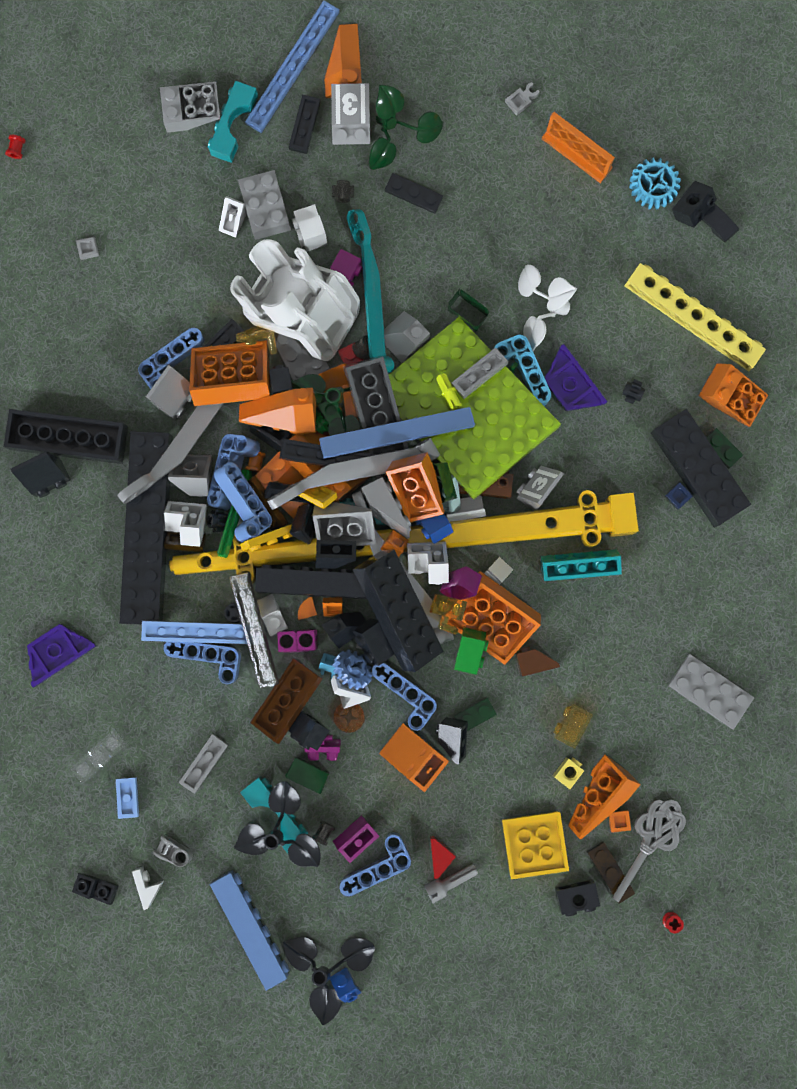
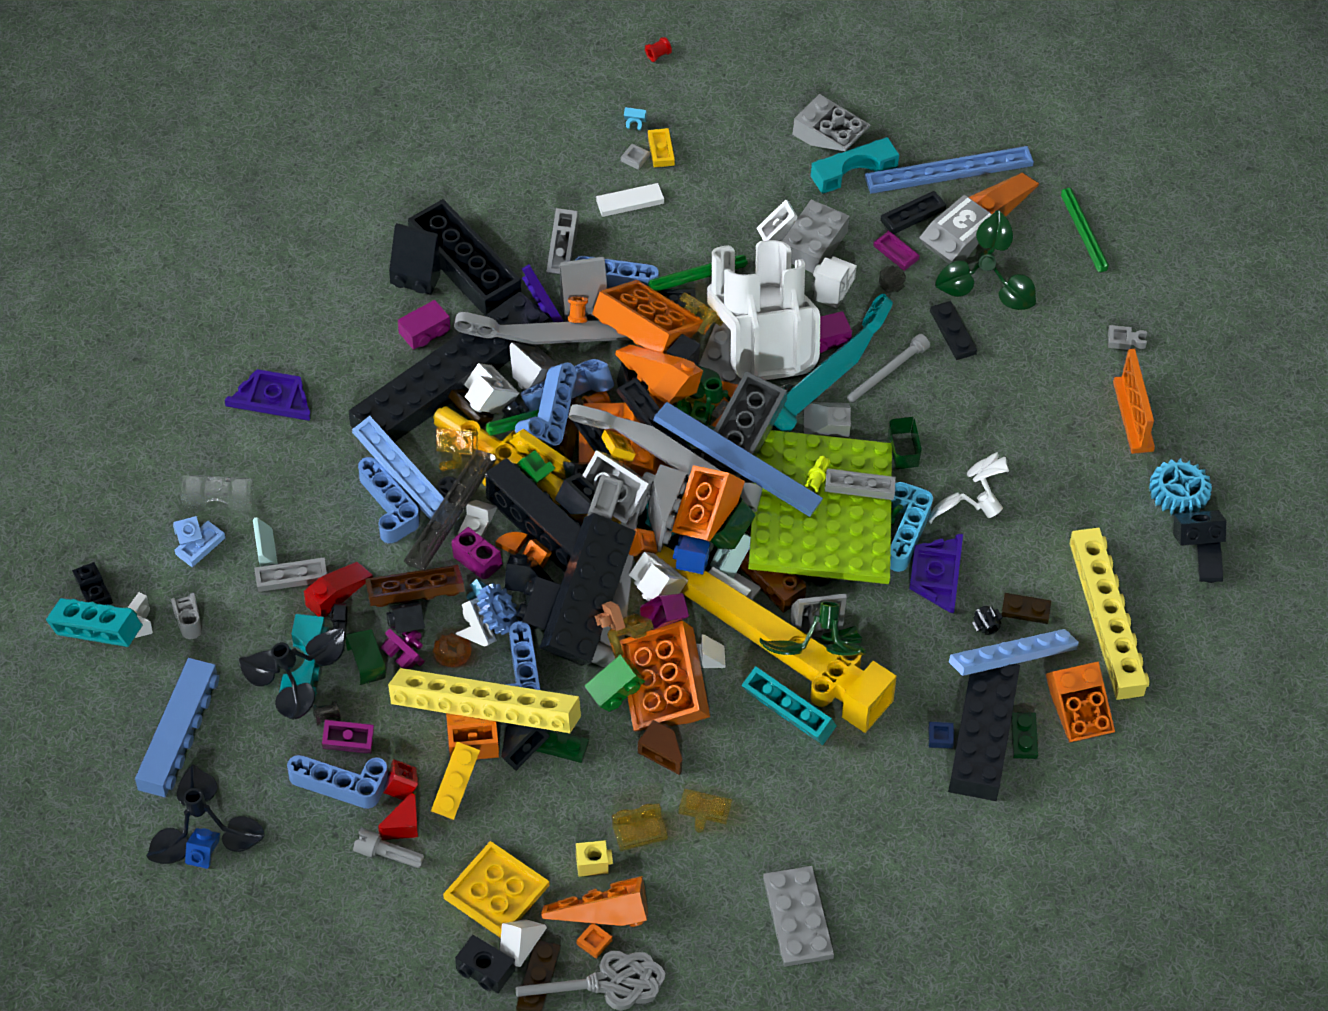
camera: 40 degrees right, 30 degrees down
none -> teal brick [46,598,143,647]
none -> light blue bracket [173,516,202,545]
none -> light aqua slope [253,517,278,567]
none -> red slope [304,562,373,618]
none -> black piece [330,603,347,651]
none -> red slope [383,759,418,800]
none -> light yellow brick [388,668,581,733]
none -> magenta brick [398,300,450,350]
none -> yellow plate [431,742,480,820]
none -> clear yellow plate [436,427,478,471]
none -> white slope [500,920,547,967]
none -> green panel [517,451,555,484]
none -> dark purple wing [521,264,564,322]
none -> light grey slope [546,208,580,274]
none -> orange bush [568,296,588,323]
none -> light grey tile [588,475,624,520]
none -> nougat tile [595,601,626,631]
none -> white tile [596,183,664,217]
none -> medium azure tile [624,107,647,131]
none -> yellow plate [648,128,675,167]
none -> green axle [648,254,748,291]
none -> clear yellow plate [678,789,732,833]
none -> dark green plant [760,601,867,656]
none -> light grey piece [847,334,930,402]
none -> magenta tile [873,231,920,271]
none -> light blue plate [949,629,1079,676]
none -> dark brown plate [1001,593,1052,624]
none -> green axle [1061,187,1109,273]

